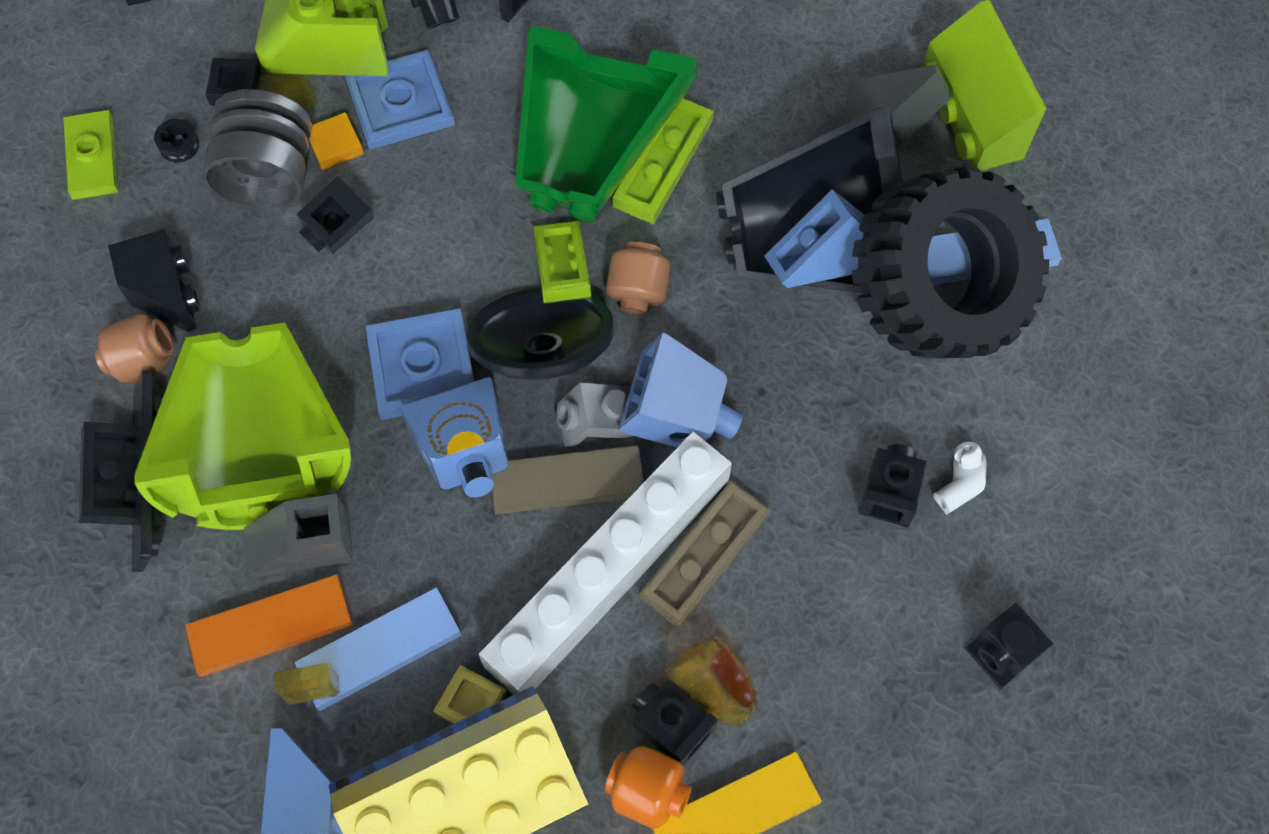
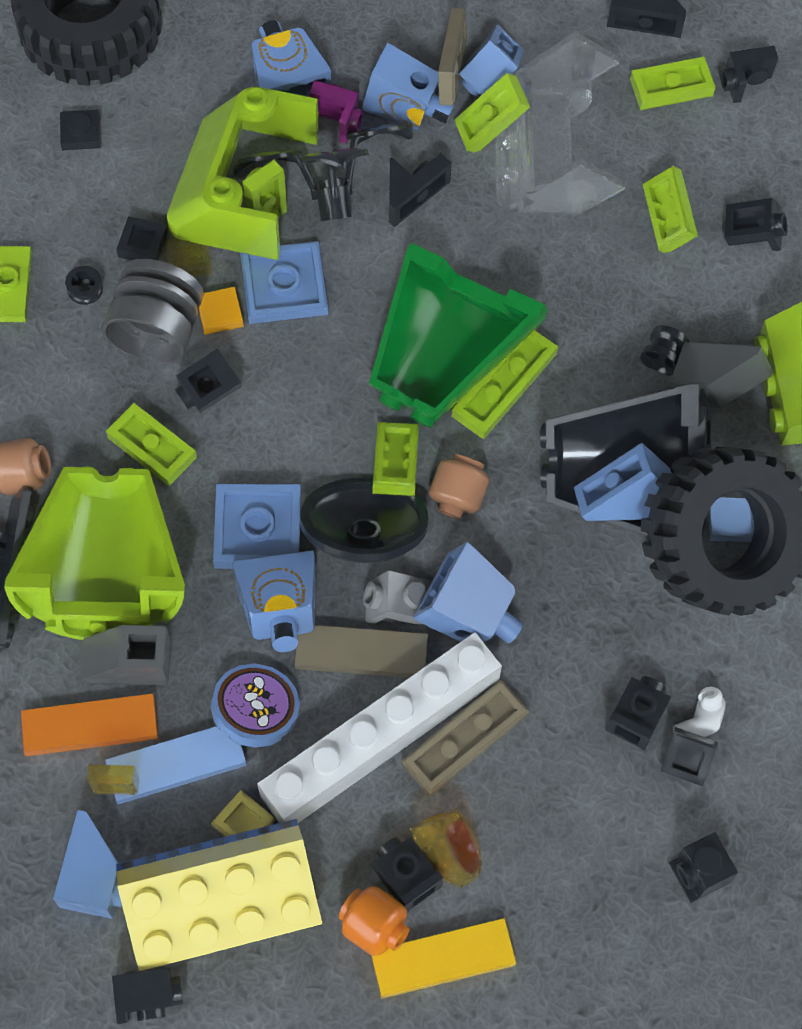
camera: 10 degrees right, 0 degrees up
black slope [108,229,201,332] -> none
none -> lime plate [106,403,197,486]
none -> tile [210,663,300,748]
none -> black wheel [640,325,690,376]
none -> black tile [661,727,718,786]

